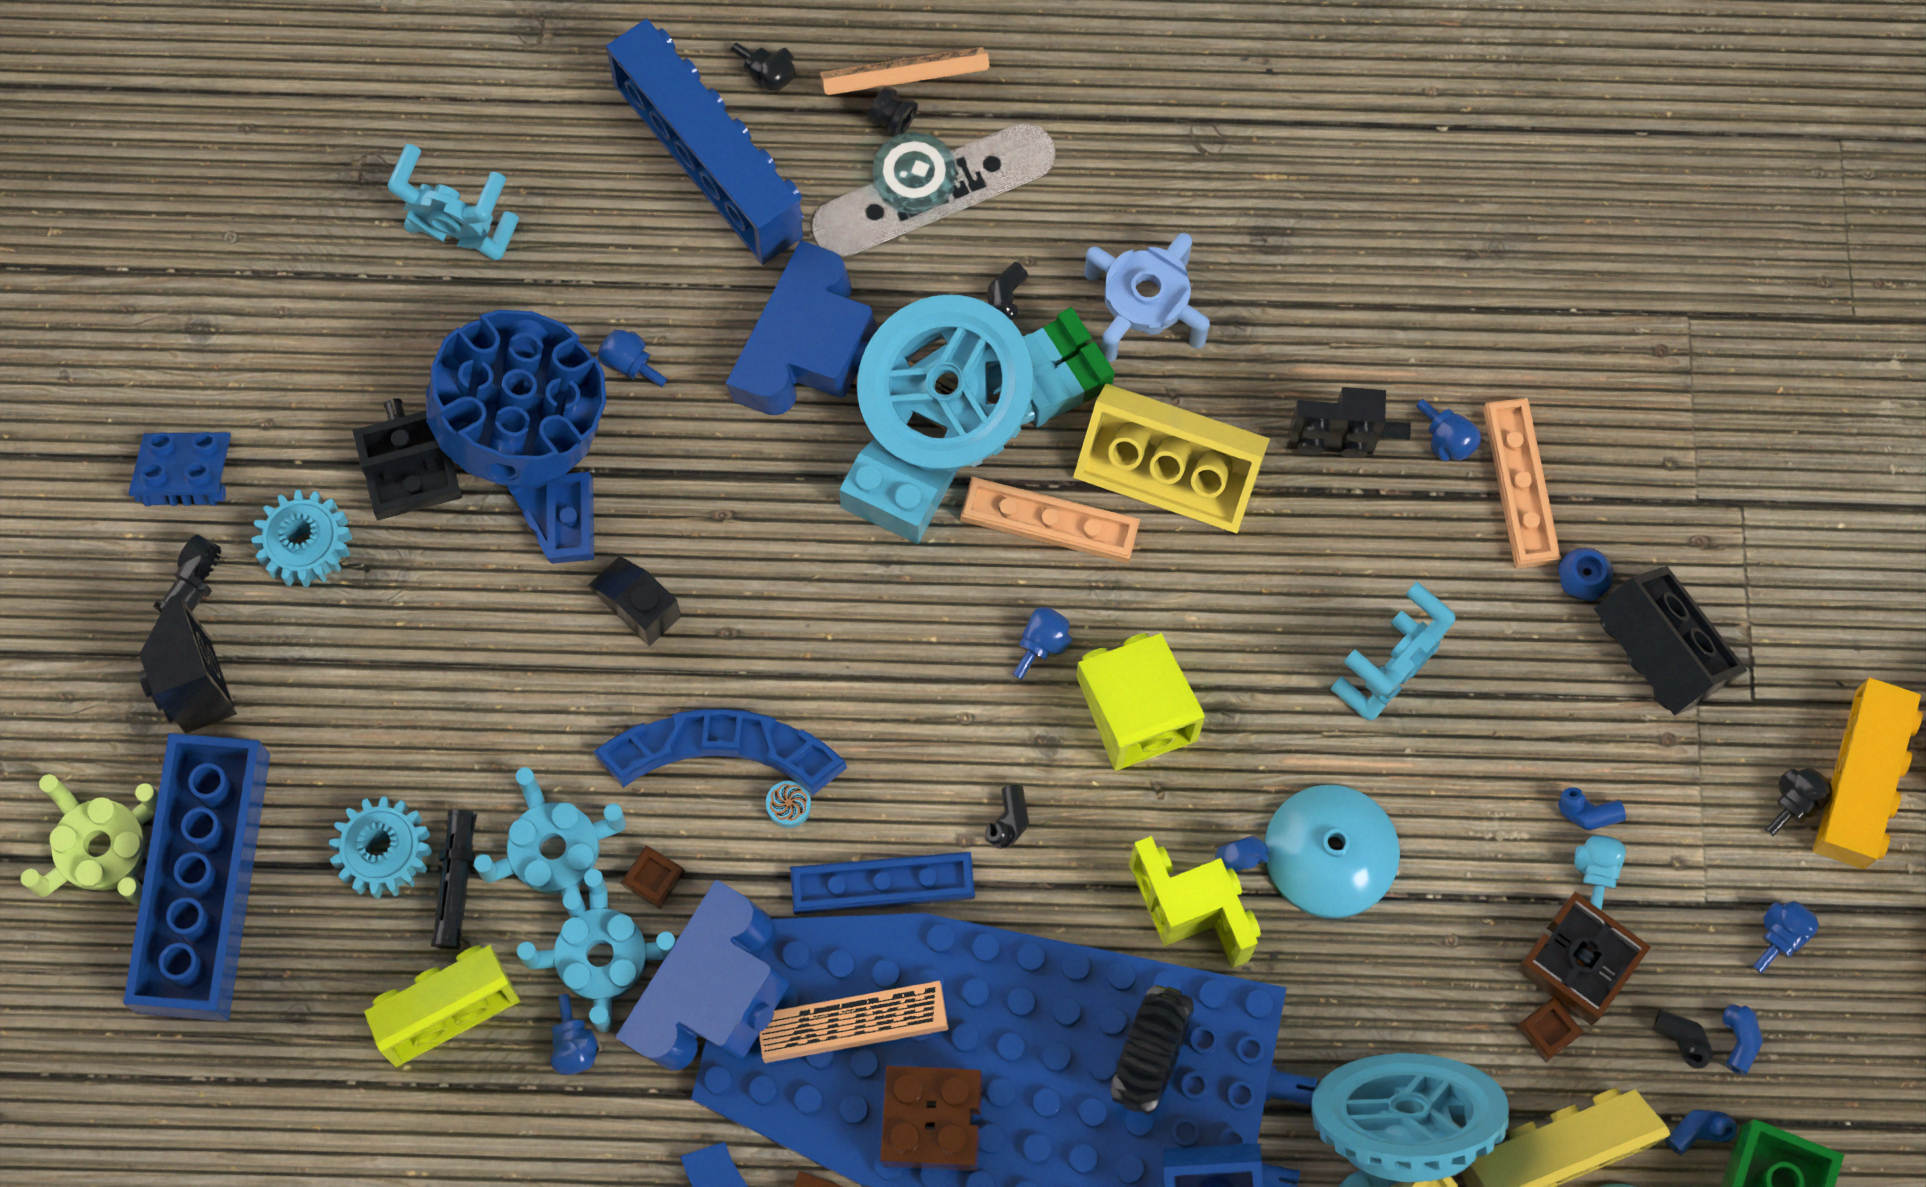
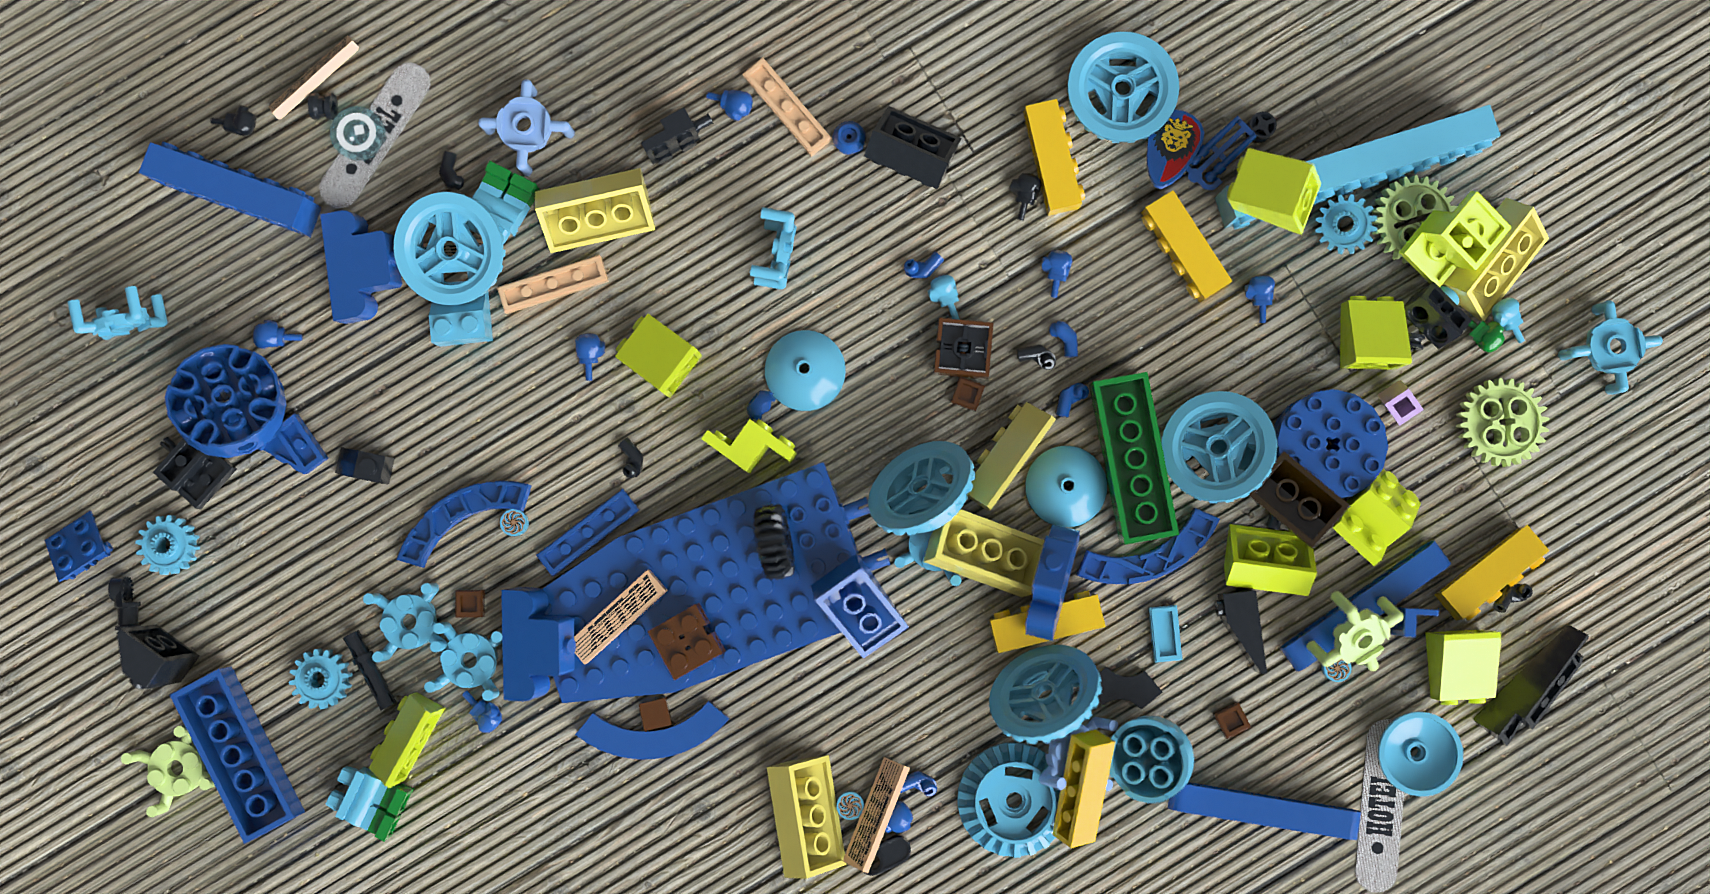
camera: 20 degrees left, 15 degrees up
none -> medium azure hips [326,766,414,842]

